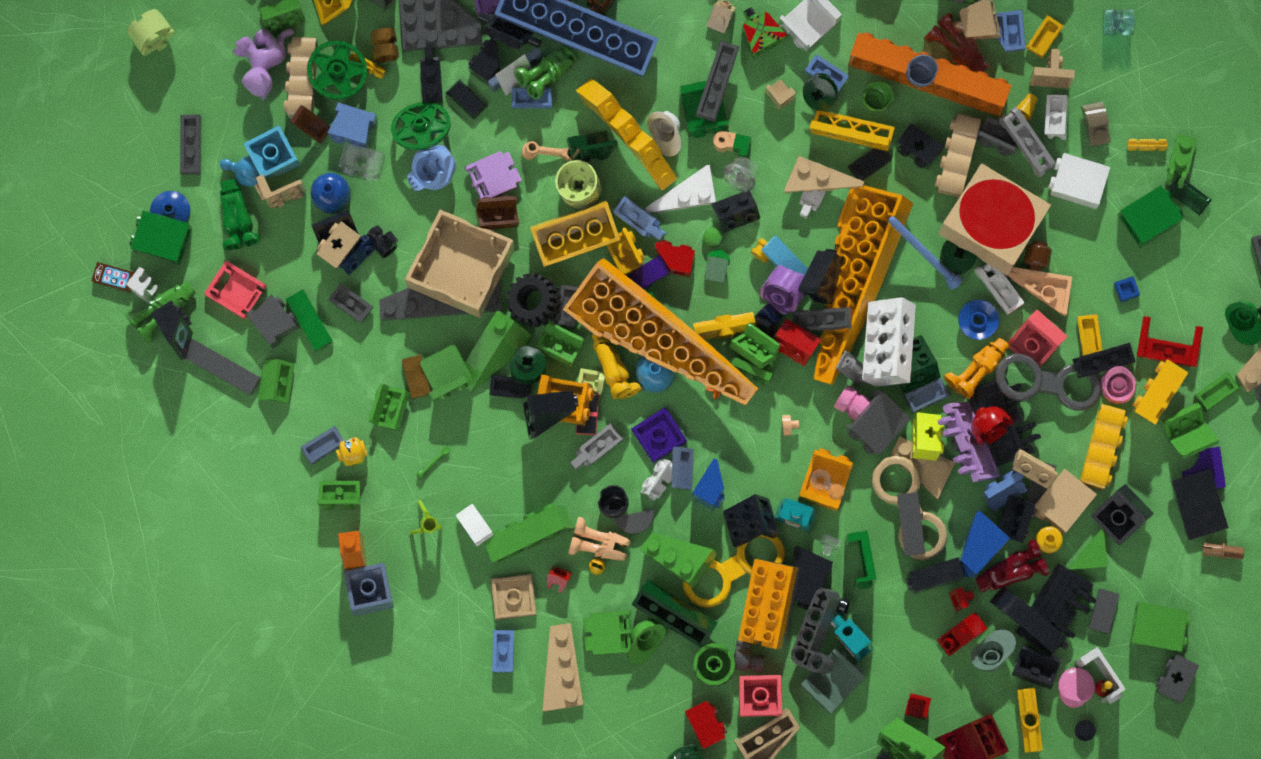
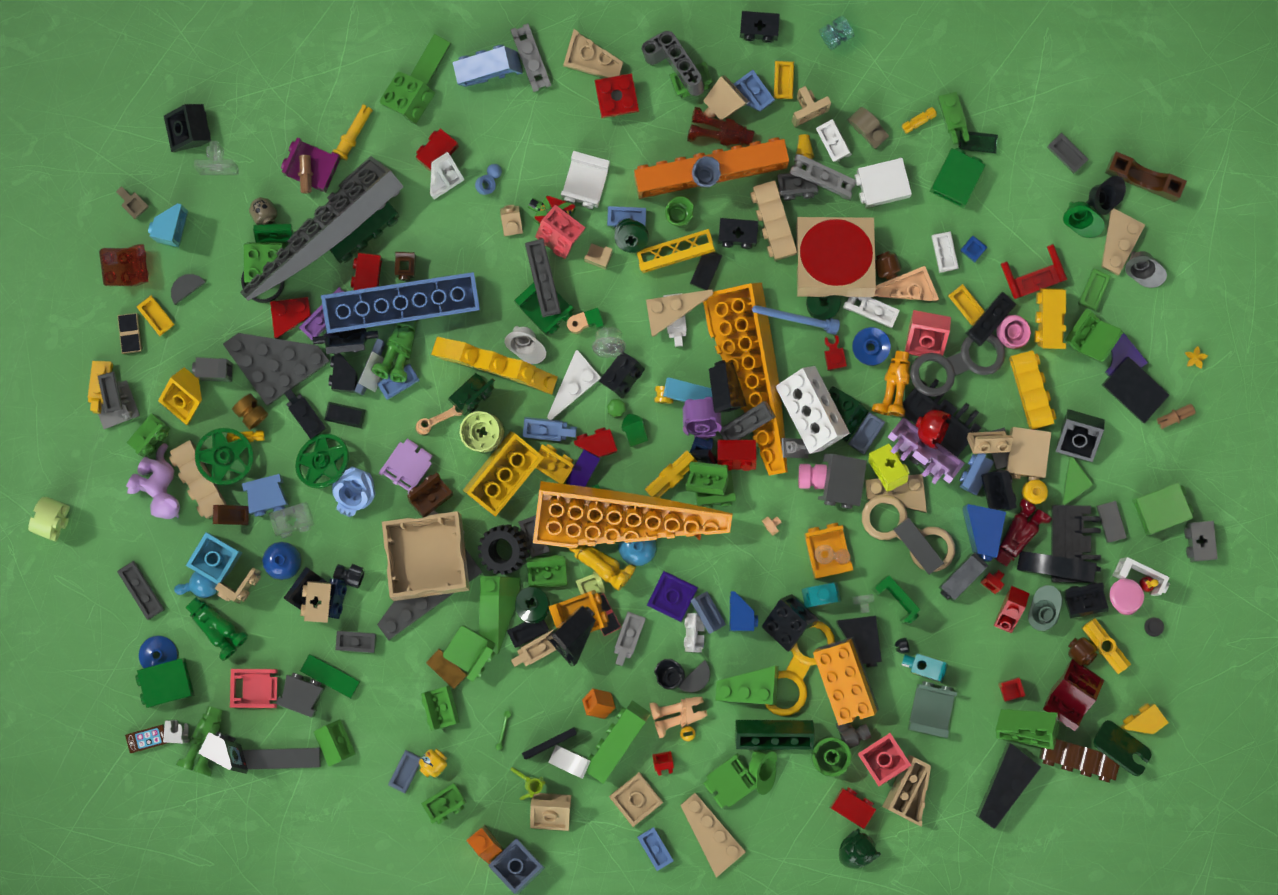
camera: 35 degrees left, 5 degrees up
dark grey beam [791,588,840,674] -> none
none -> tan hinge [511,629,556,667]
none -> black tile [522,727,577,760]
none -> tan bracket [530,793,571,831]
none -> coral bracket [535,205,586,259]
none -> orange panel [582,688,616,719]
none -> red plate [824,335,847,371]
none -> white plate [931,231,959,273]
none -> reddish brown head [1068,637,1098,666]

